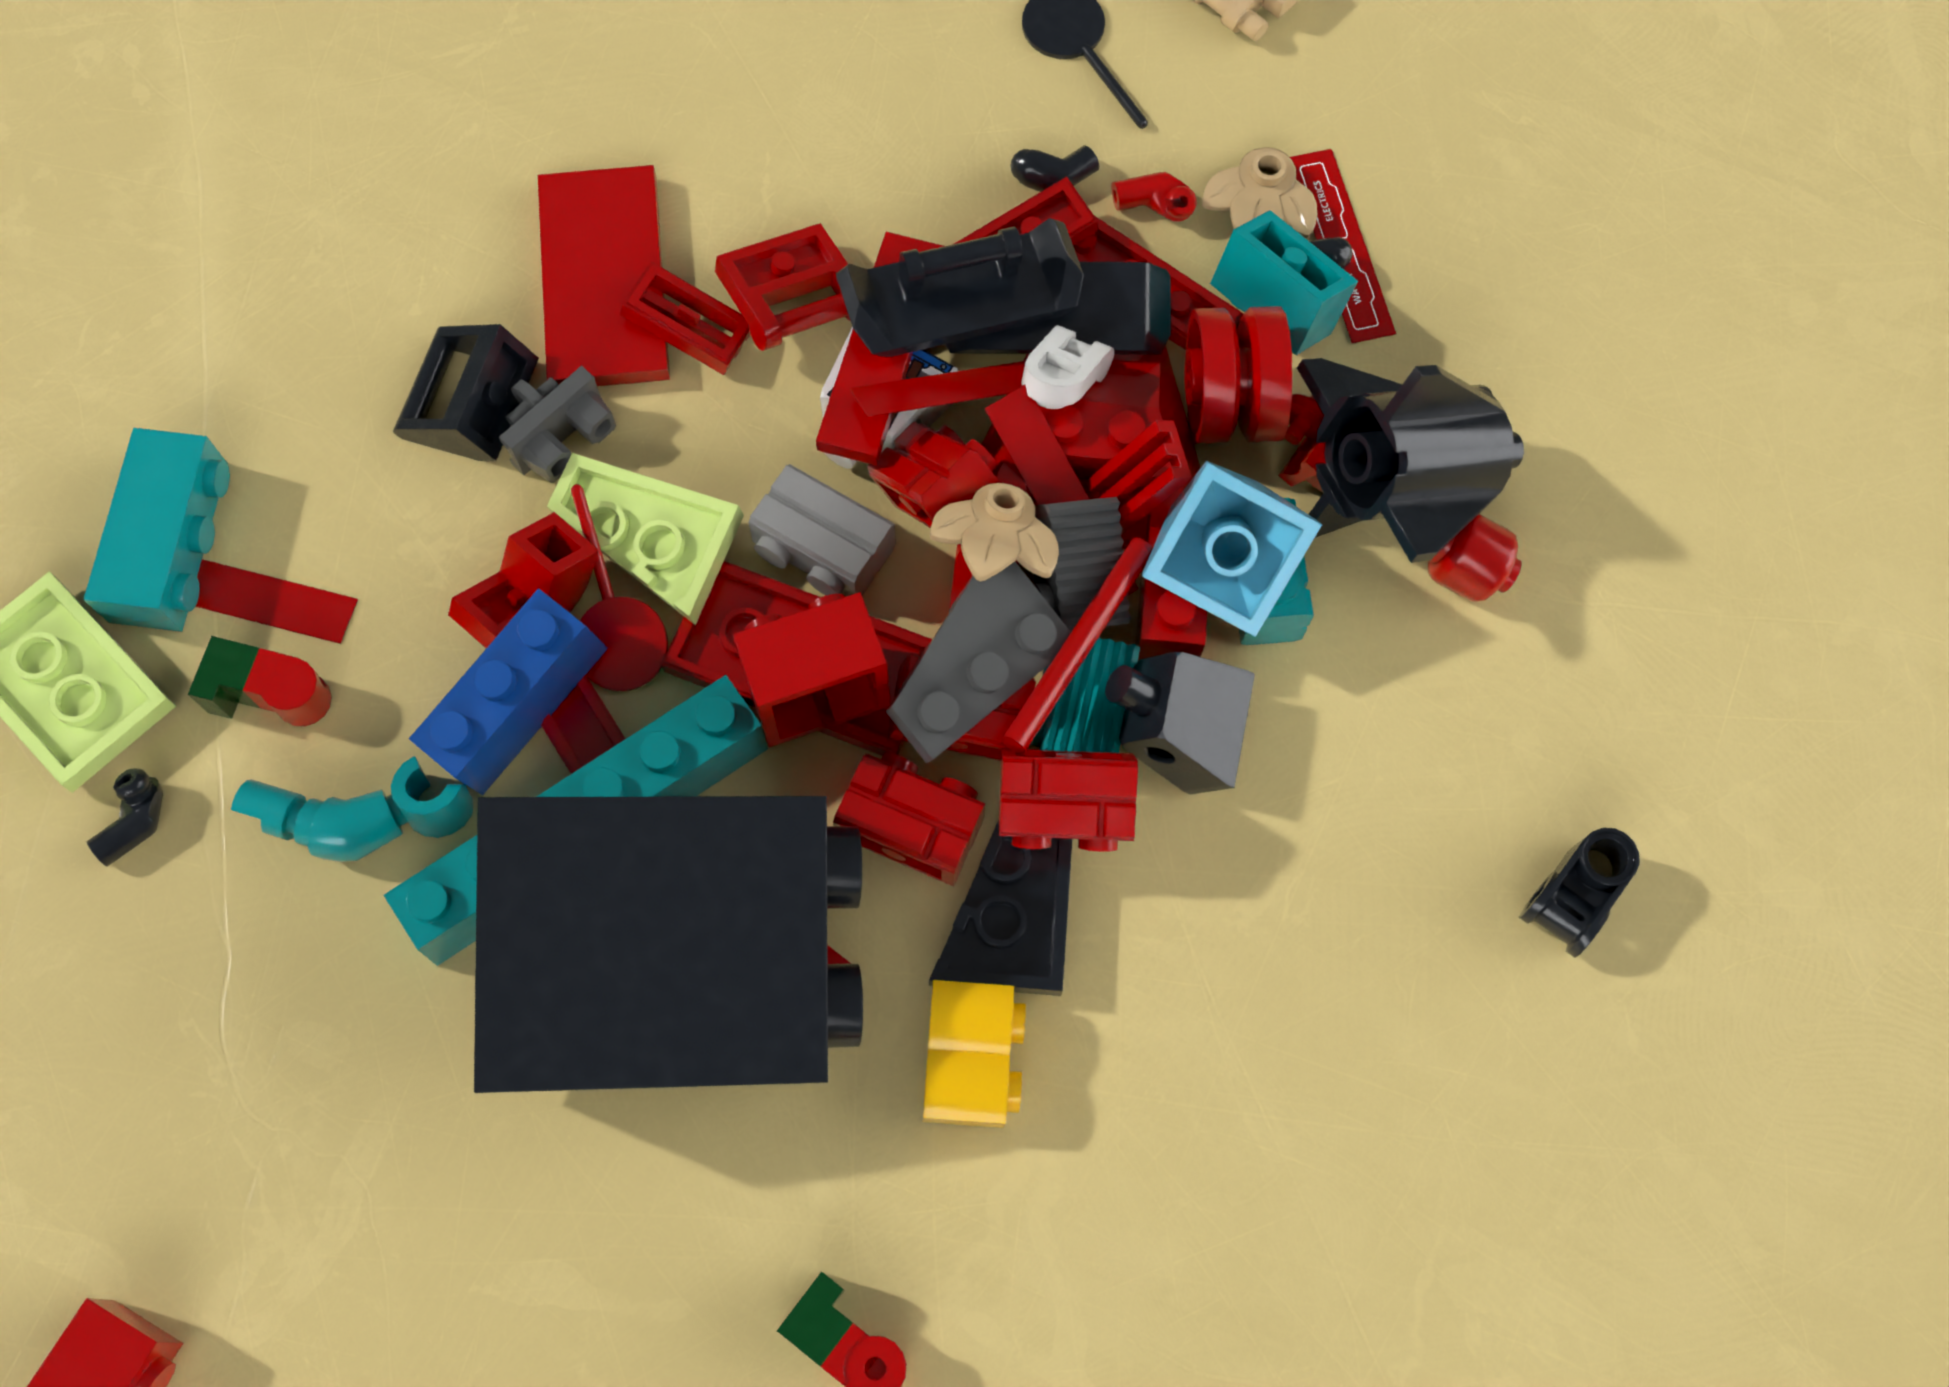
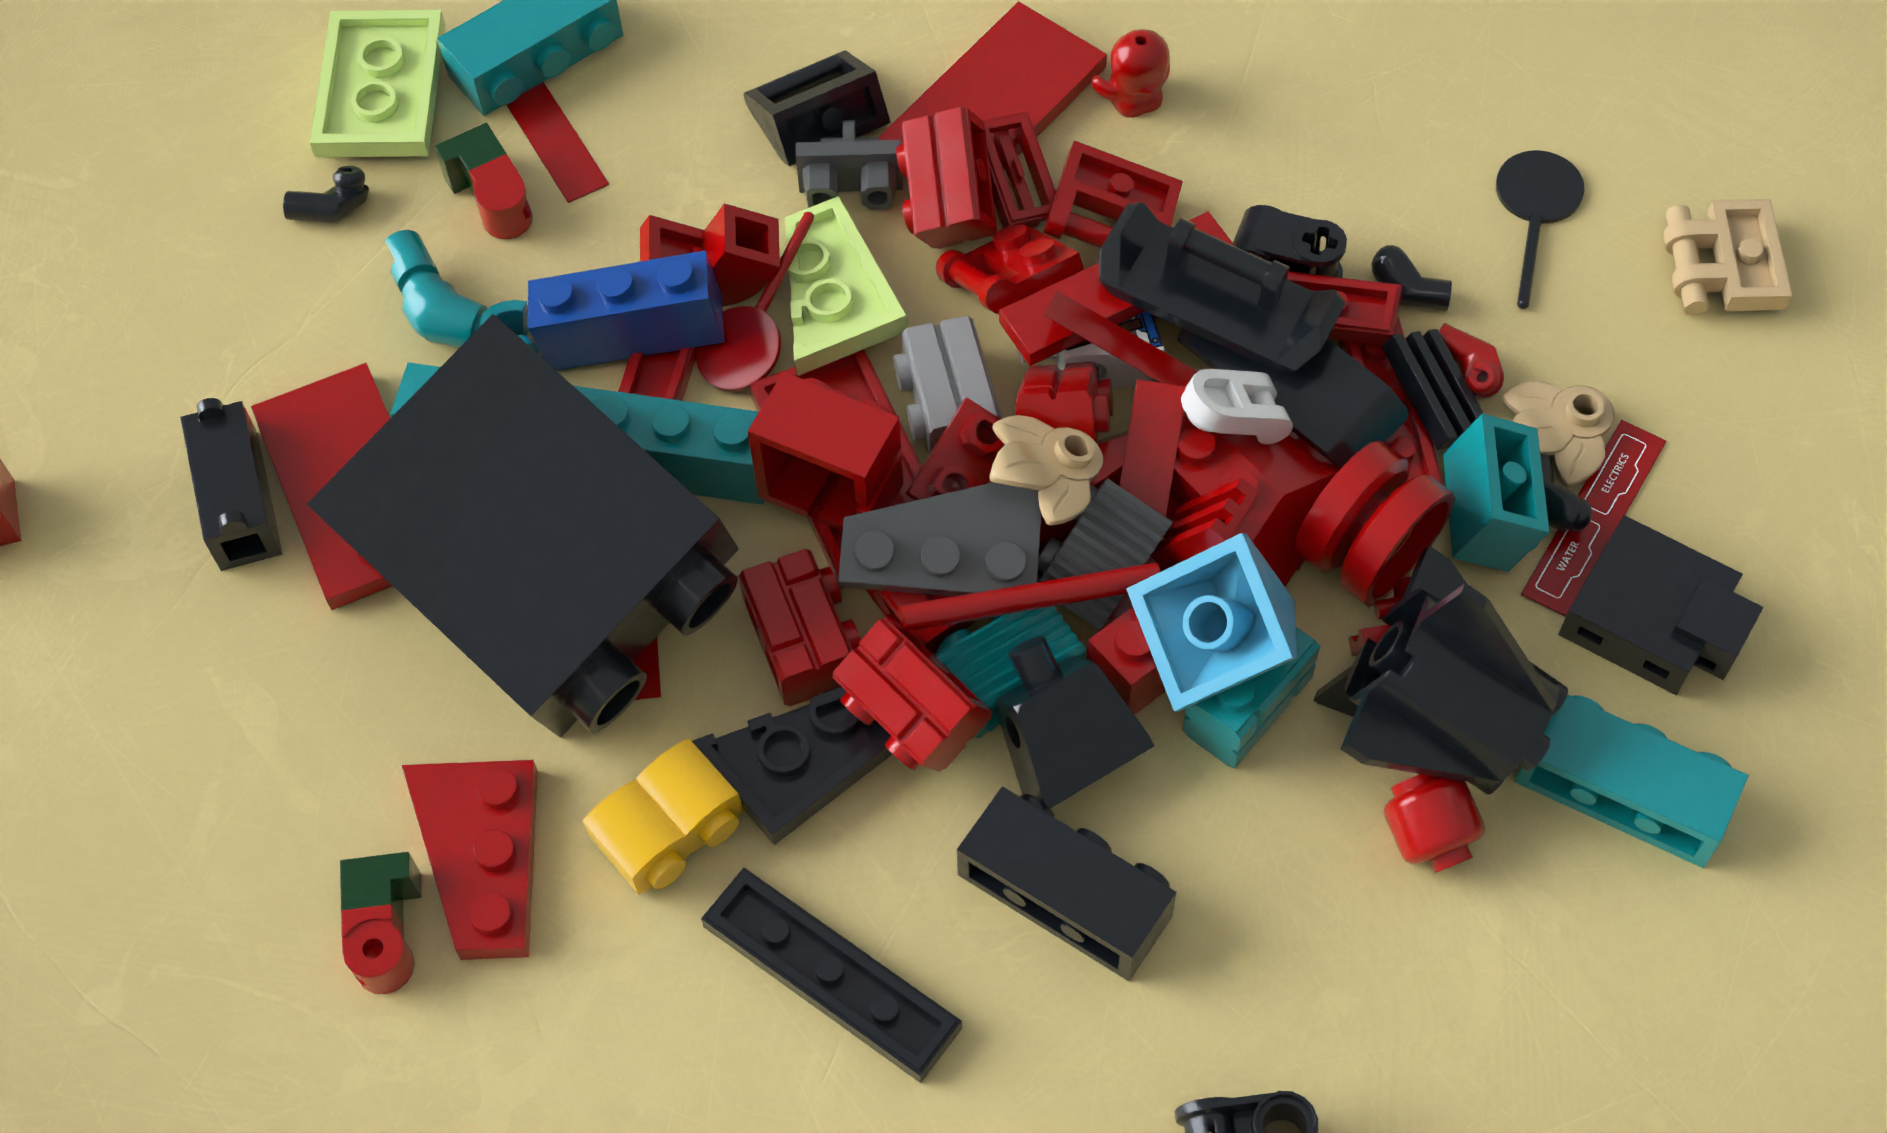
camera: 50 degrees right, 10 degrees down
none -> black brick [180,398,283,571]
none -> red tile [251,363,392,610]
none -> red wing [402,760,538,960]
none -> black tile [701,867,962,1083]
none -> brick [896,106,998,249]
none -> red hips [905,397,1005,501]
none -> red plate [936,224,1085,314]
none -> black brick [957,786,1177,981]
none -> red animal [1092,29,1170,118]
none -> black piece [1233,205,1347,278]
none -> black tile [1382,329,1484,450]
none -> teal brick [1514,694,1749,868]
none -> black piece [1558,515,1764,696]

